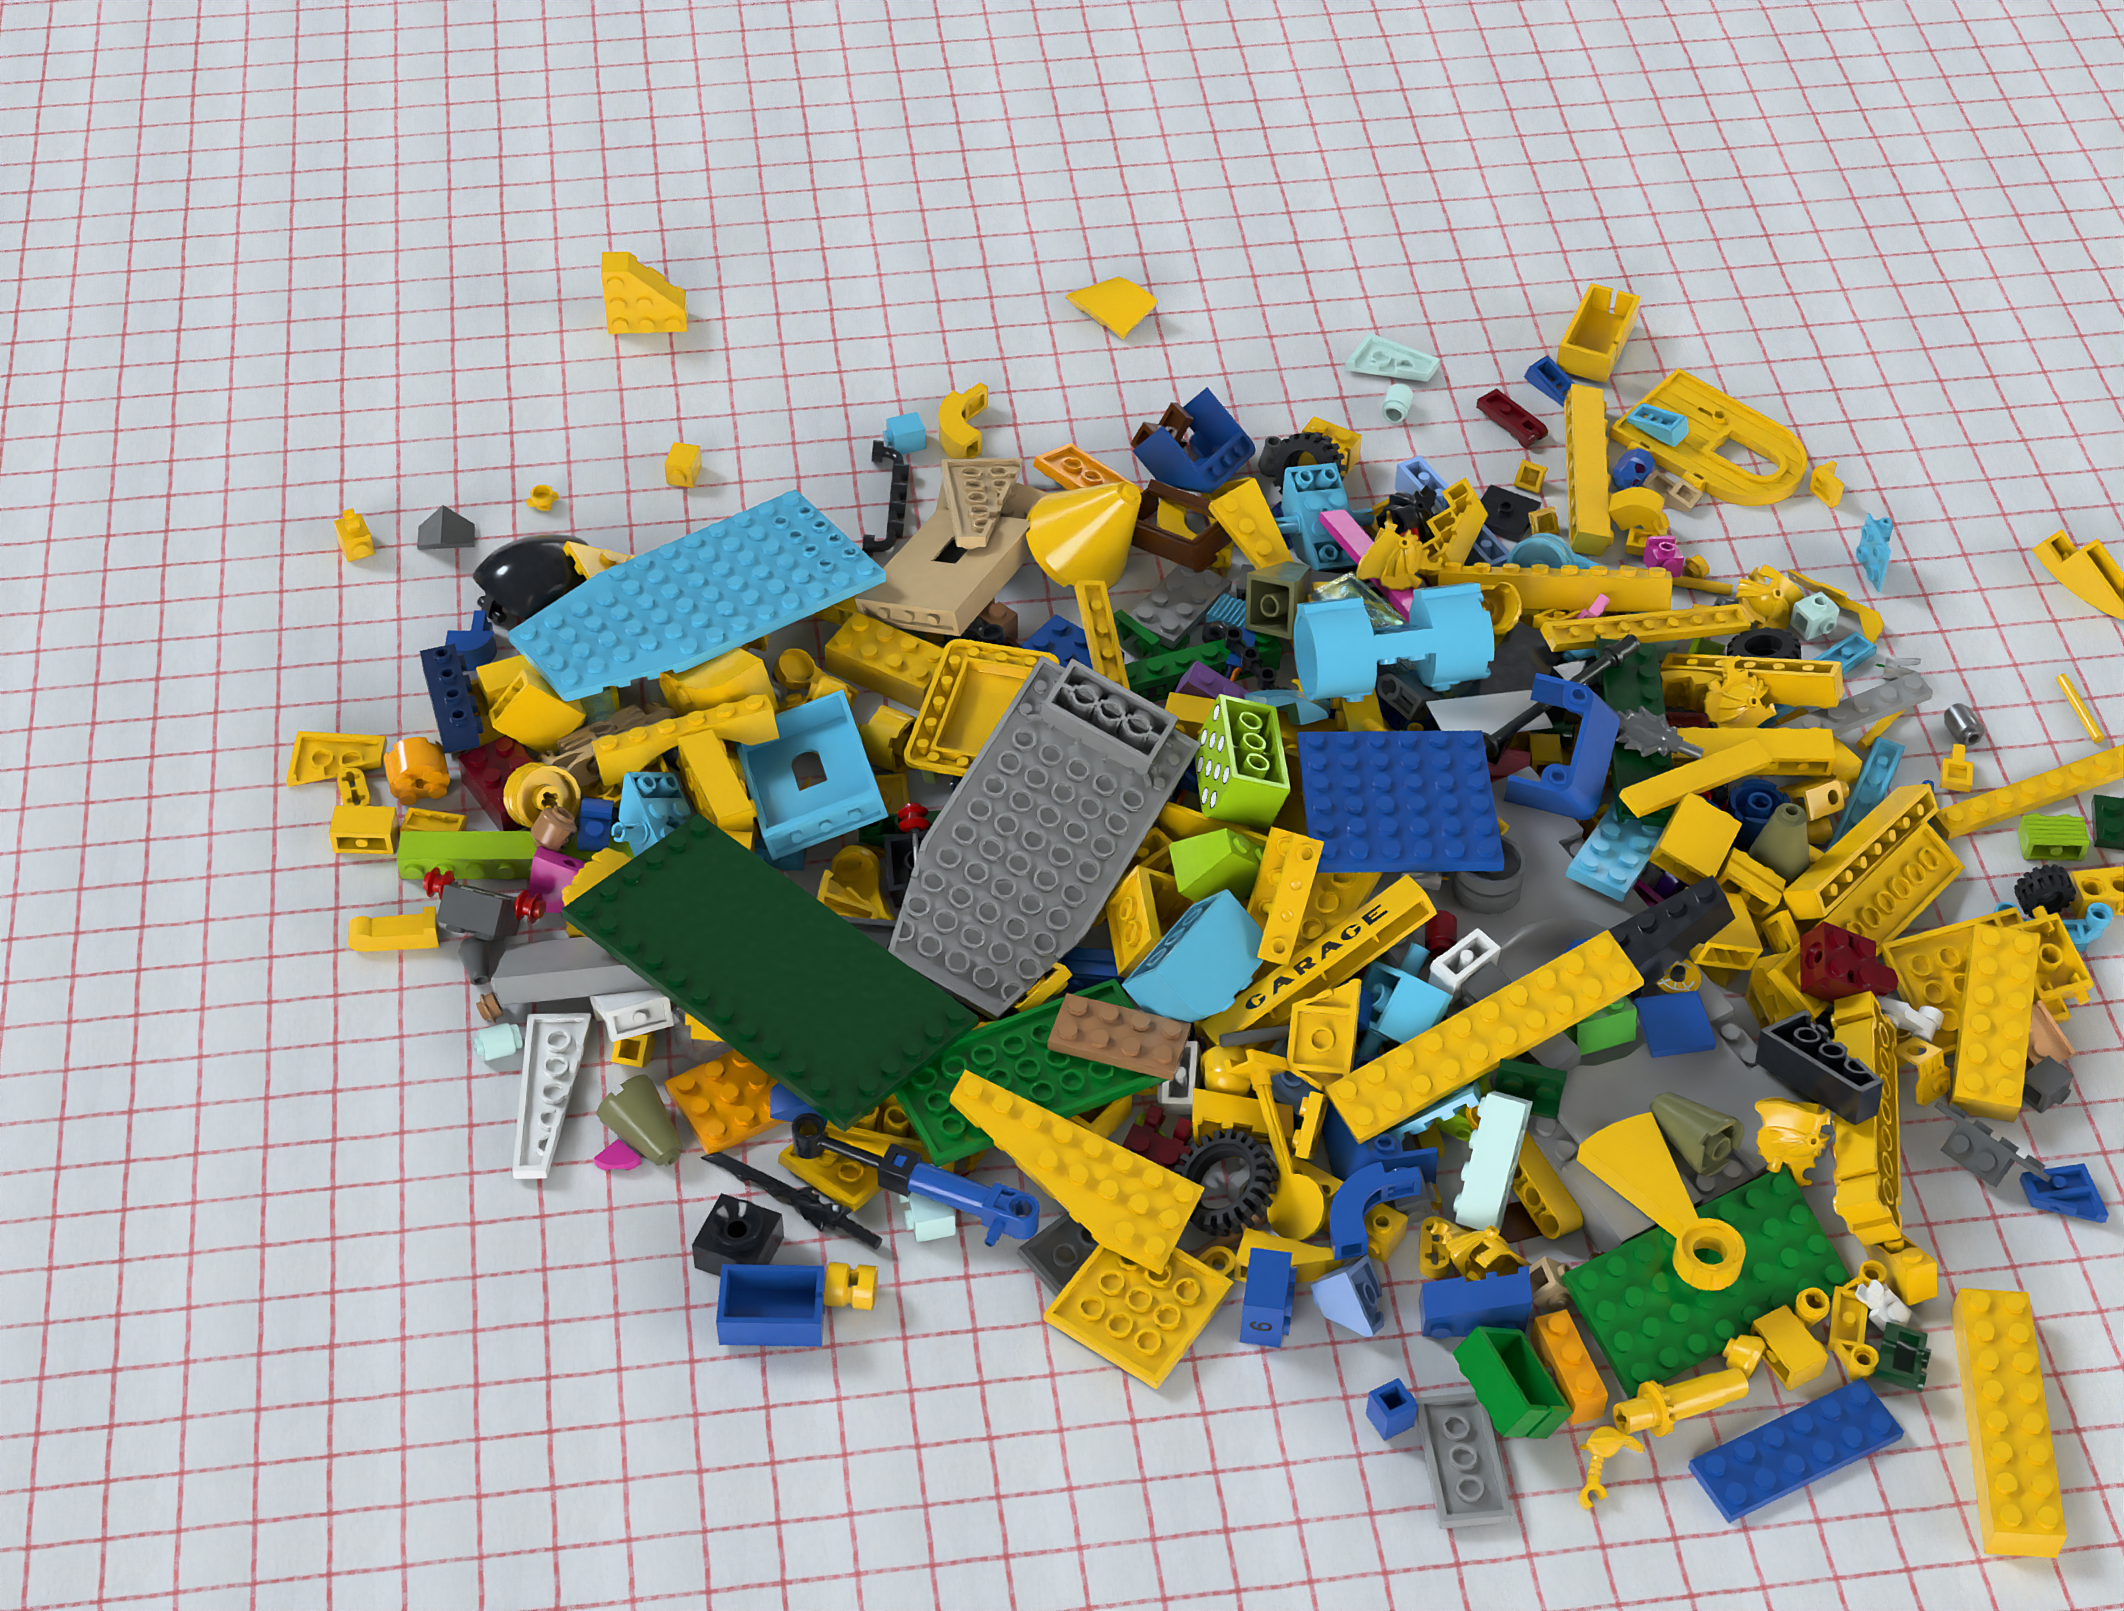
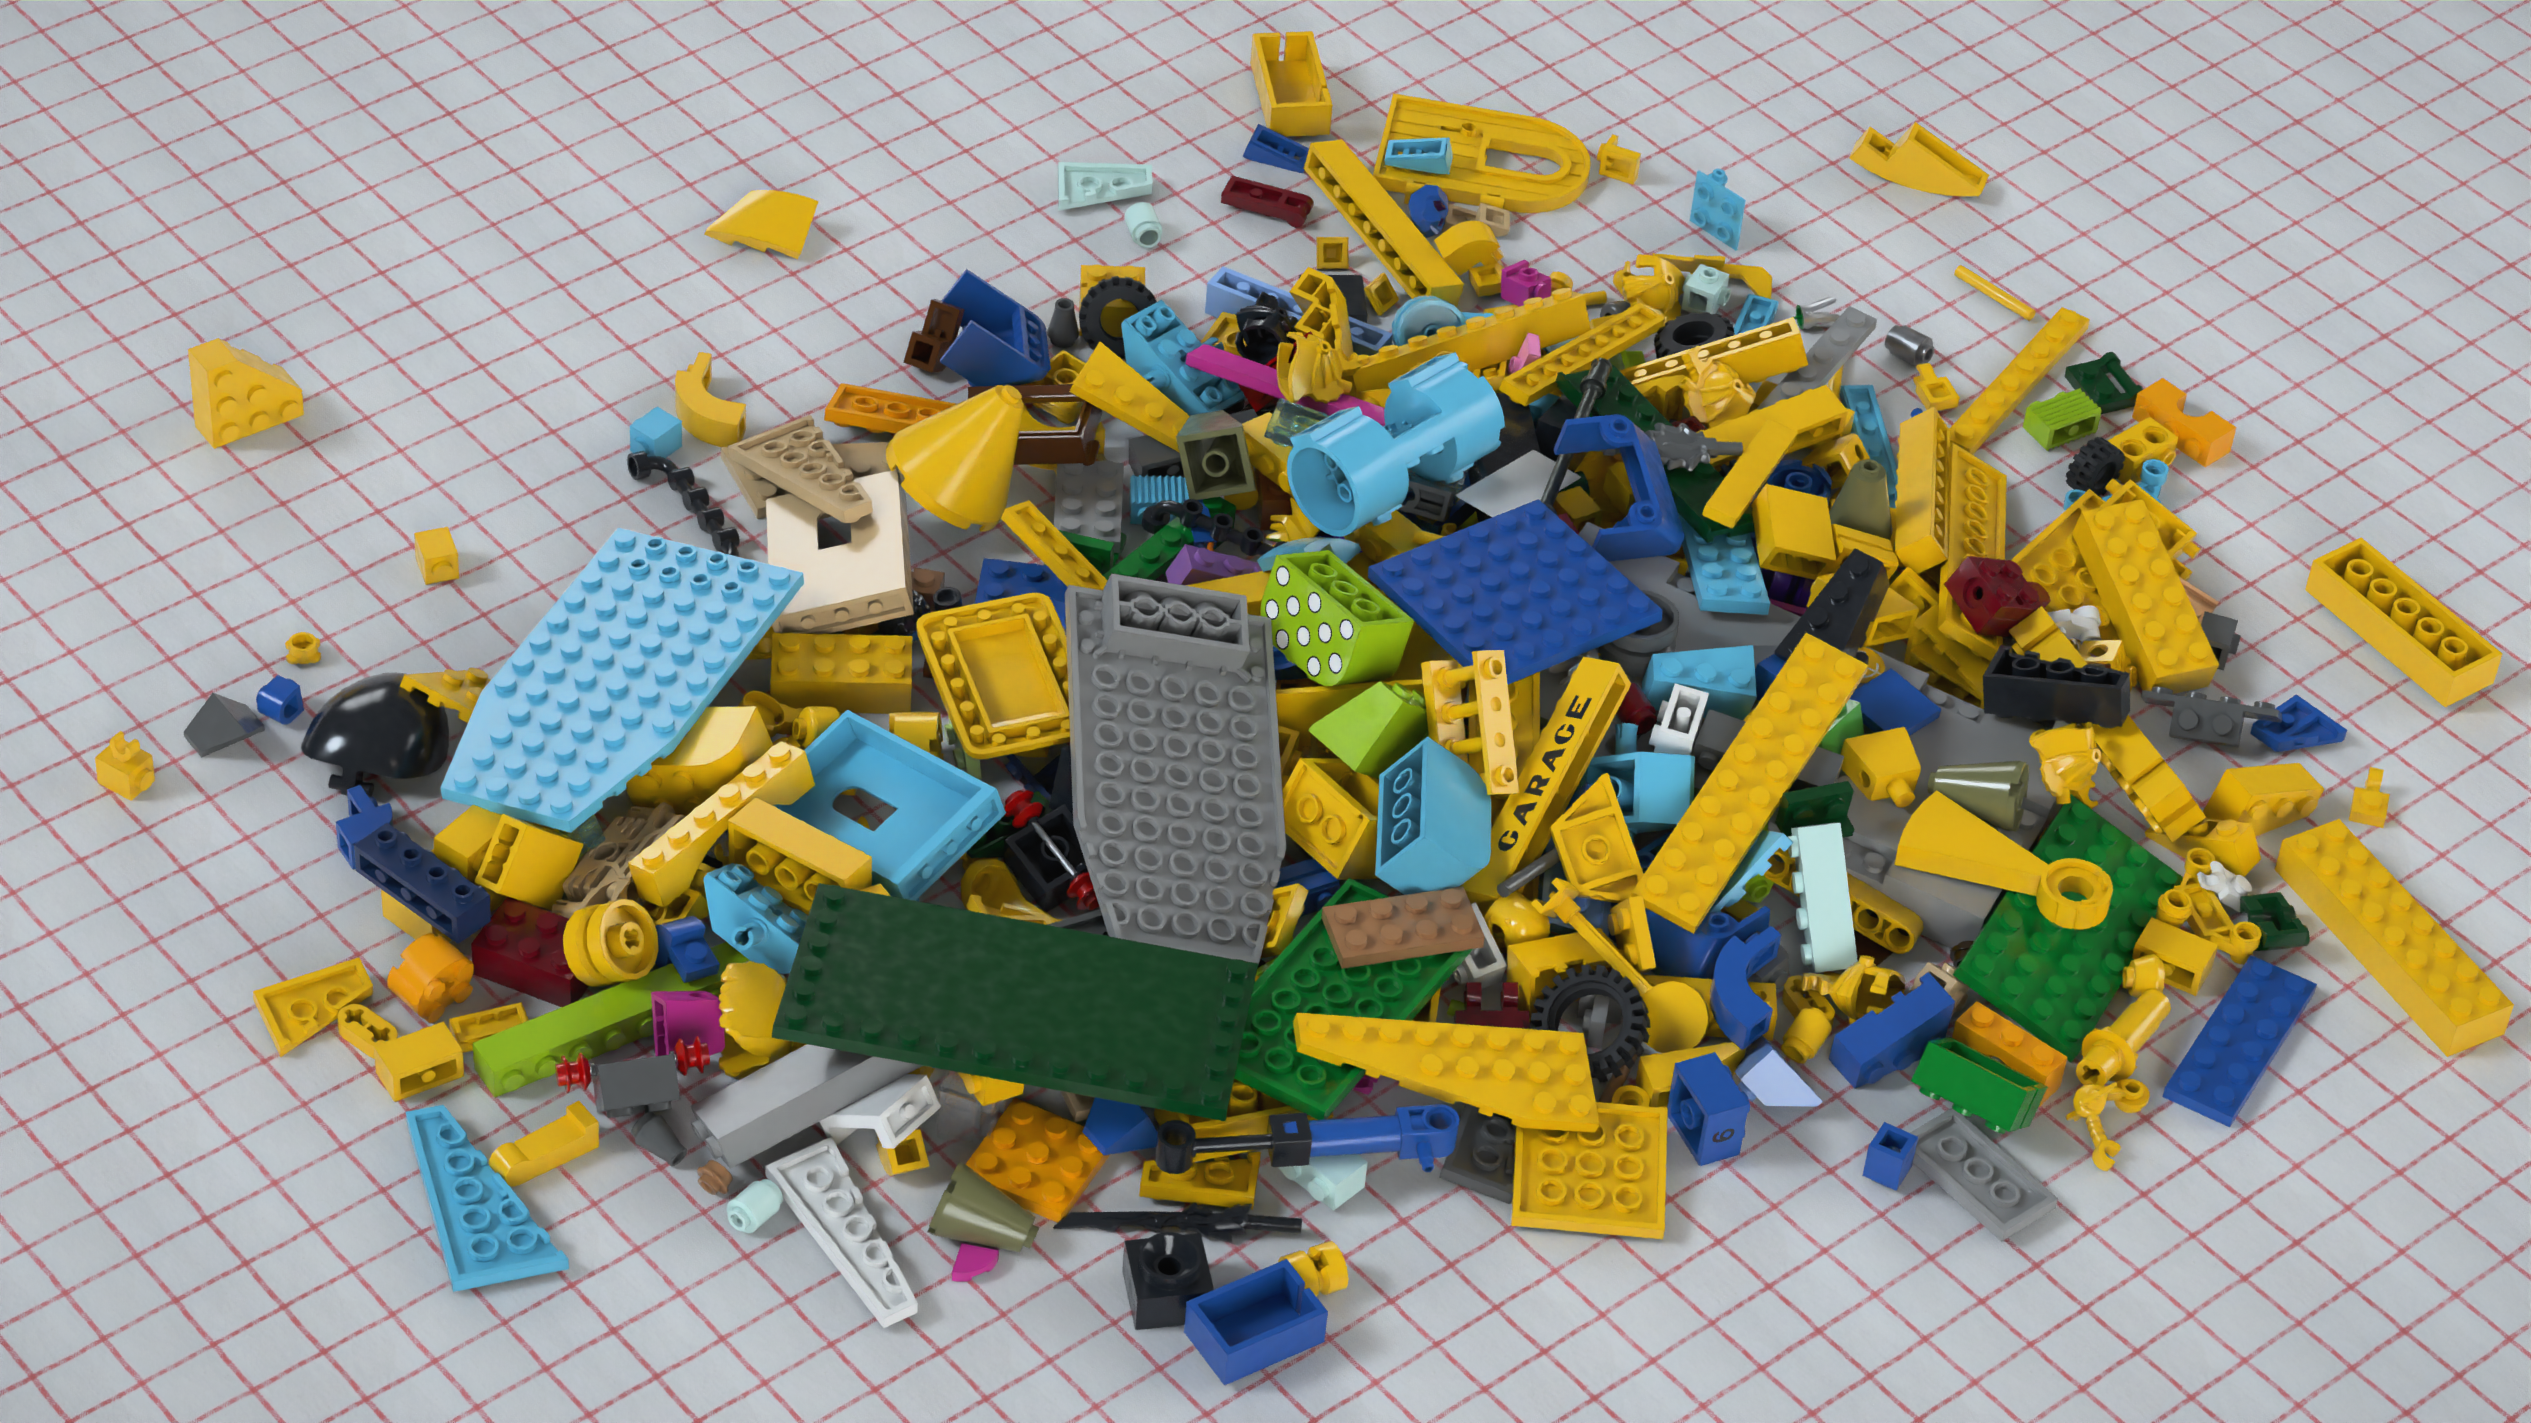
camera: 35 degrees left, 5 degrees down
medium nougat head [530,806,577,852] -> none
none -> blue plate [256,675,304,725]
none -> medium azure wing [406,1105,569,1292]
none -> medium azure wedge [1642,645,1757,720]
none -> yellow brick [1781,1008,1832,1064]
none -> yellow torso [1840,727,1921,808]
none -> yellow plate [2114,1079,2150,1113]
none -> yellow wedge [2203,763,2324,837]
none -> yellow plate [2349,767,2390,828]

